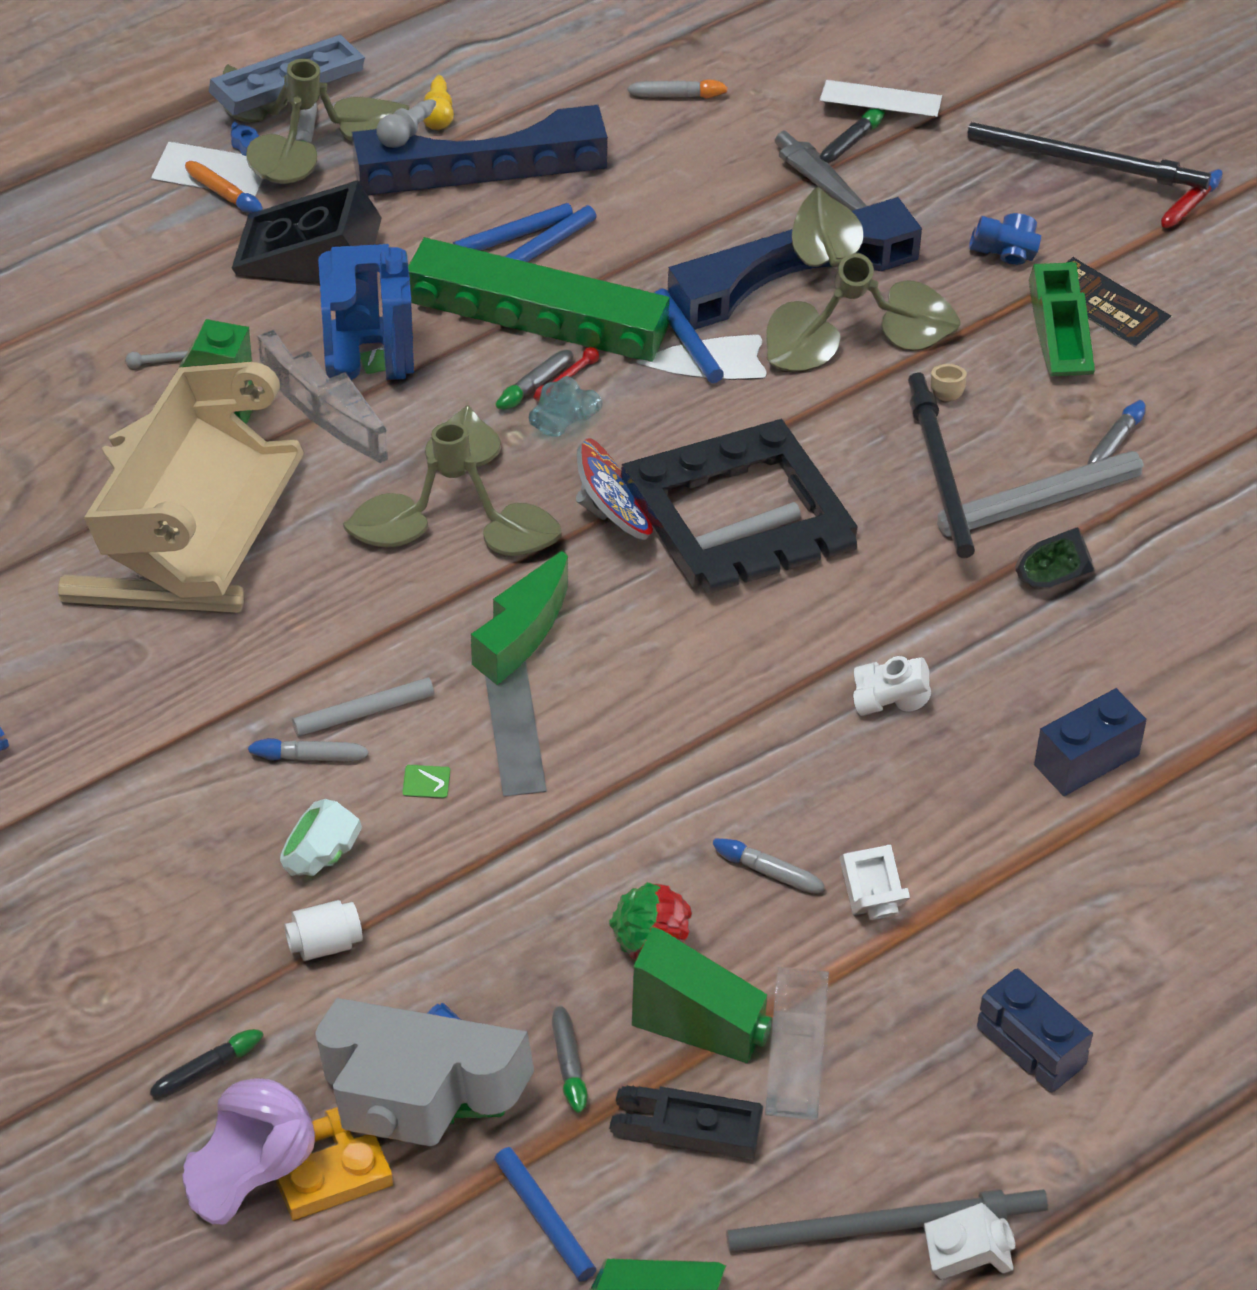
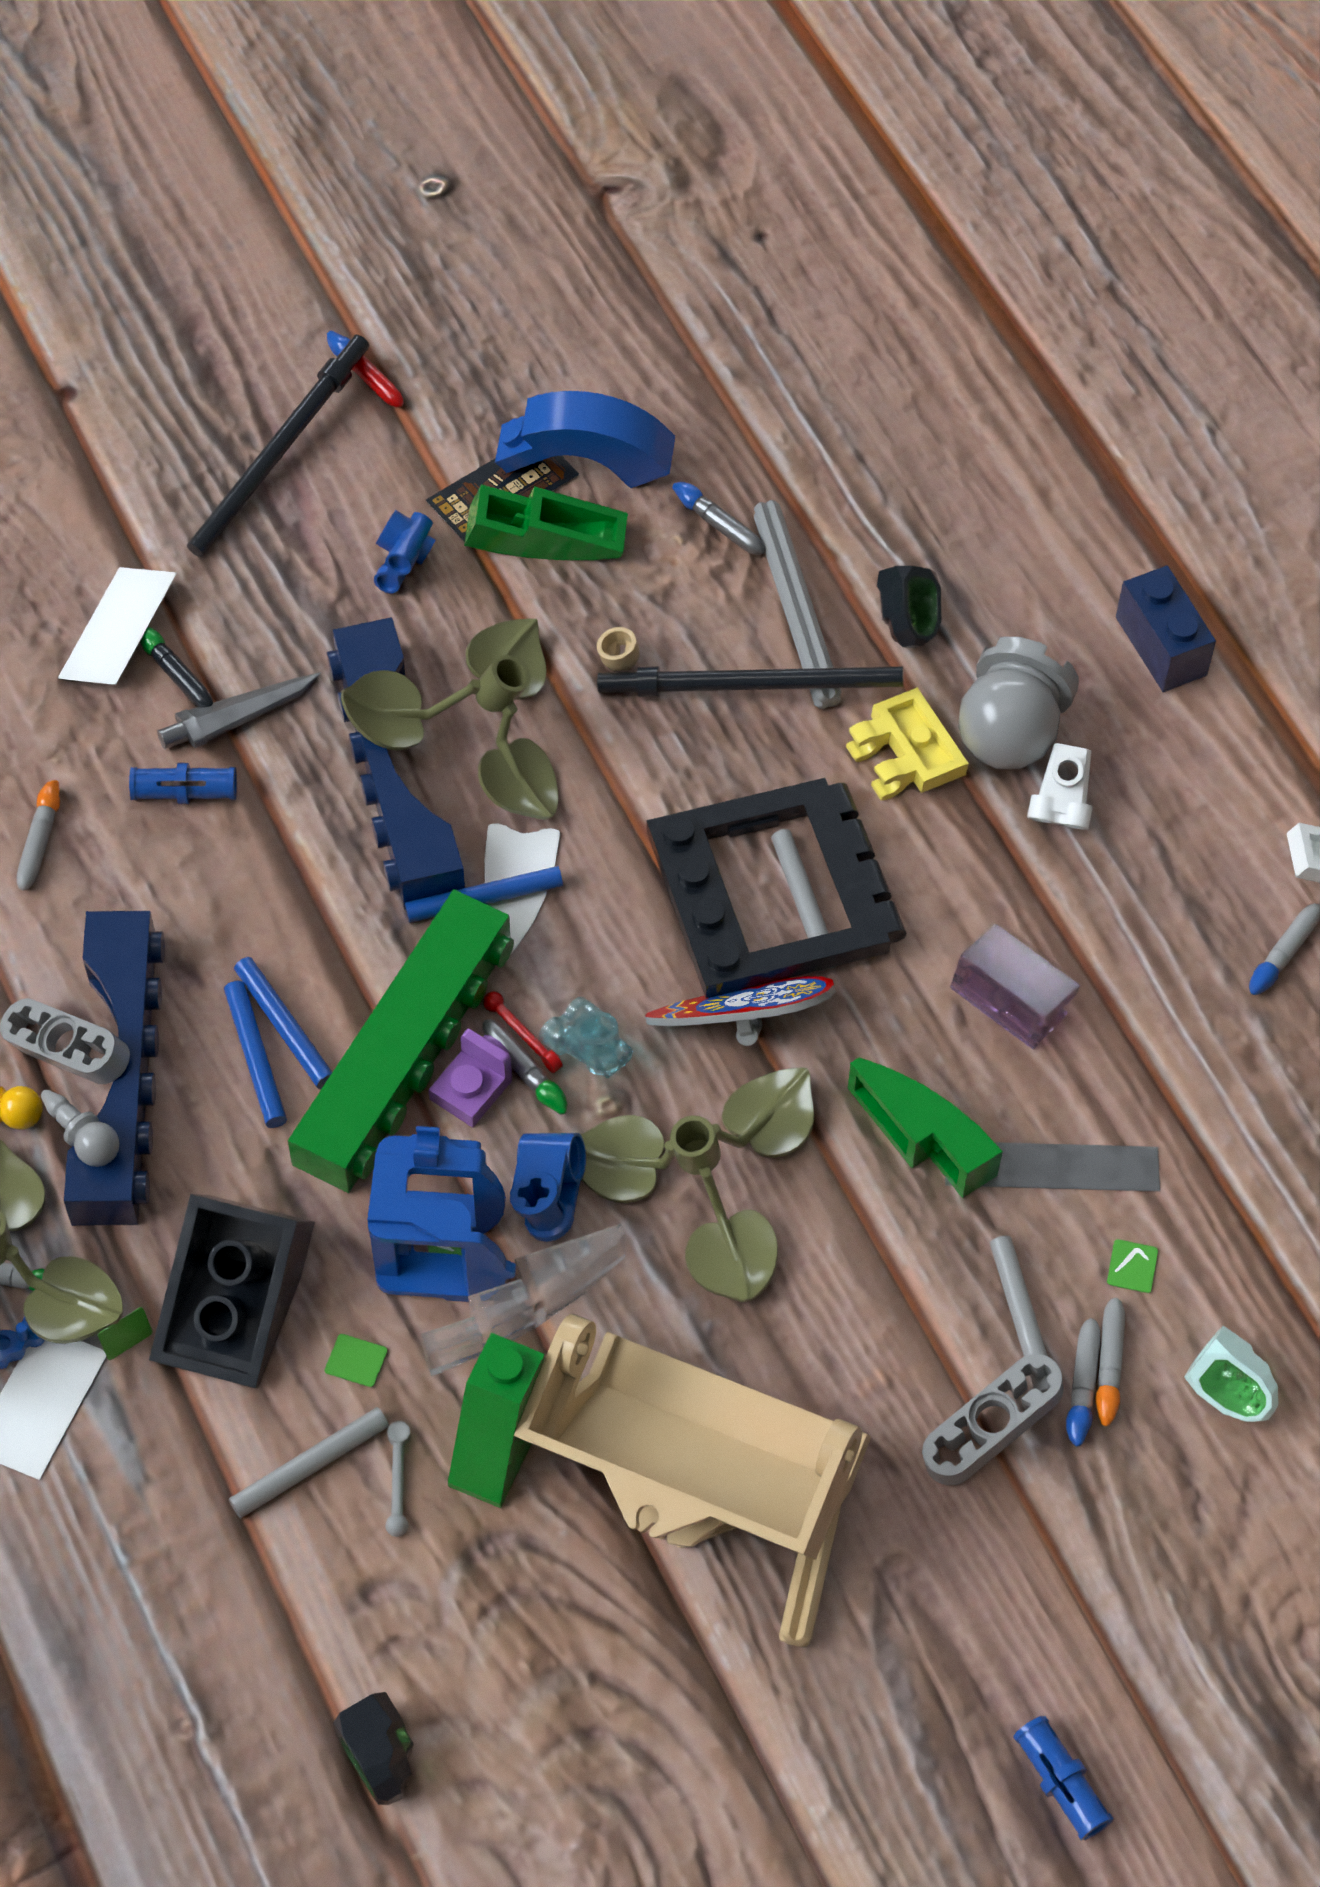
camera: 80 degrees left, 10 degrees up
orange piece [185,161,263,213] -> none
none -> light grey beam [0,998,130,1084]
none -> bright green sticker [98,1307,153,1360]
none -> blue pin [129,763,237,804]
none -> light grey bar [229,1407,389,1519]
none -> bright green sticker [324,1334,387,1387]
none -> medium lavender bracket [429,1029,512,1128]
none -> blue arch [495,391,675,488]
none -> blue piece [510,1133,586,1242]
none -> light yellow plate [846,687,969,801]
none -> light grey beam [922,1354,1064,1485]
none -> clear purple hinge [950,924,1080,1050]
none -> light grey tile [958,637,1079,770]
none -> light grey piece [1095,1298,1125,1426]

